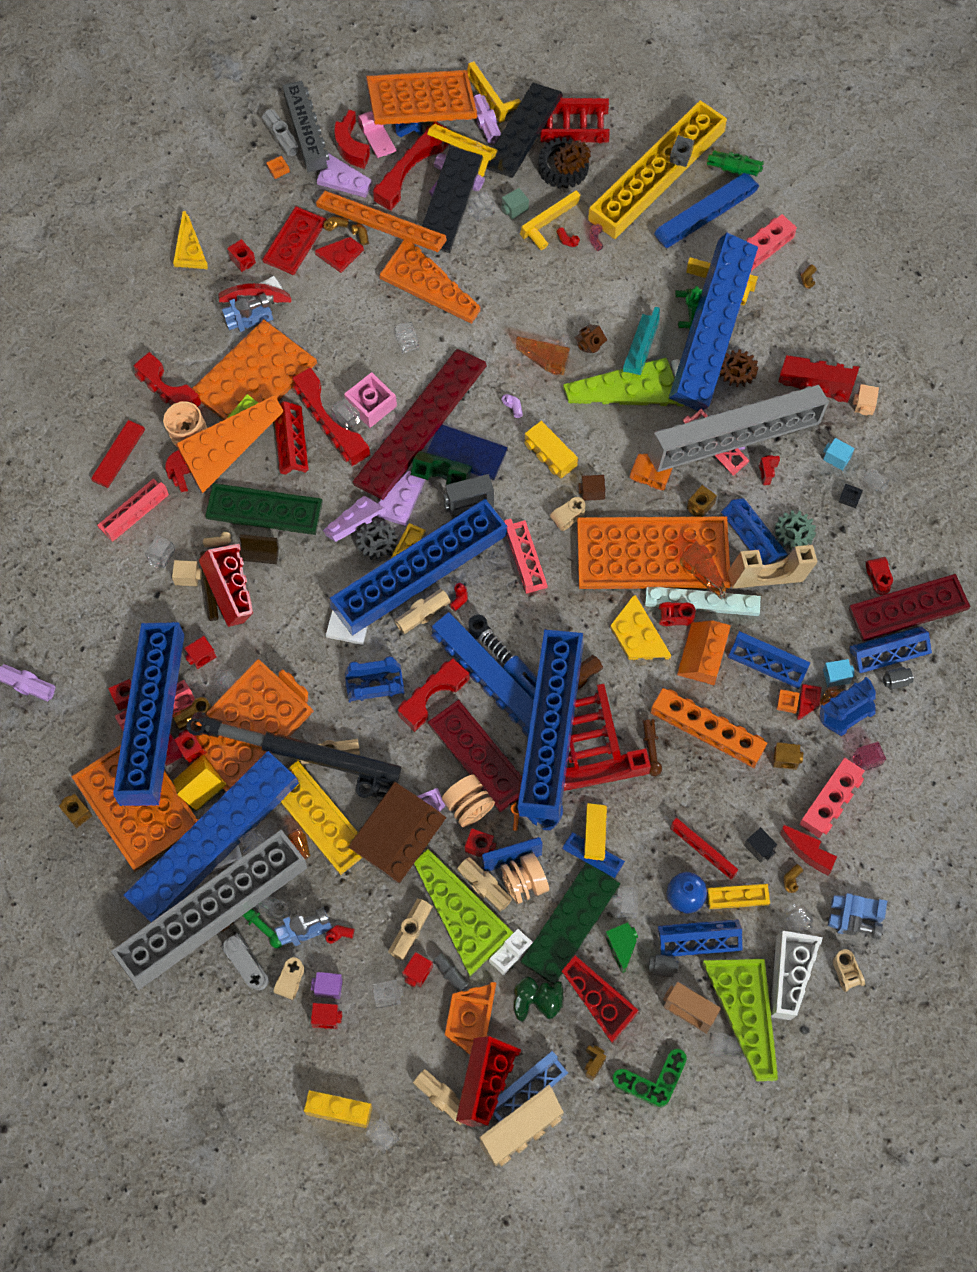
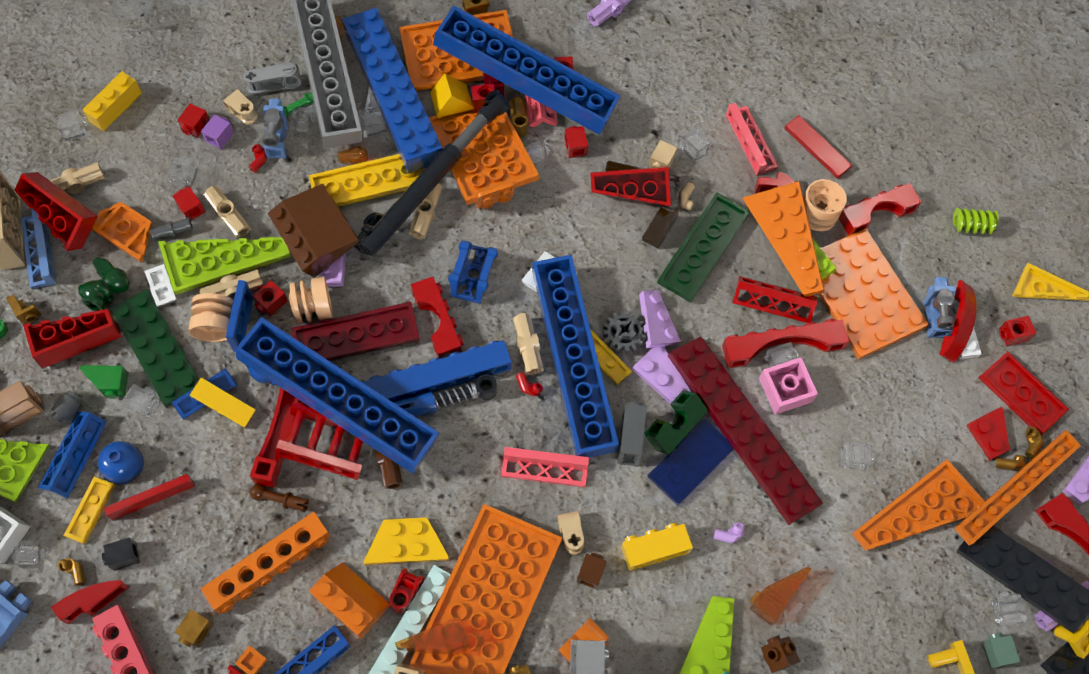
camera: 110 degrees right, 0 degrees up
none -> lime piece [953,208,998,235]

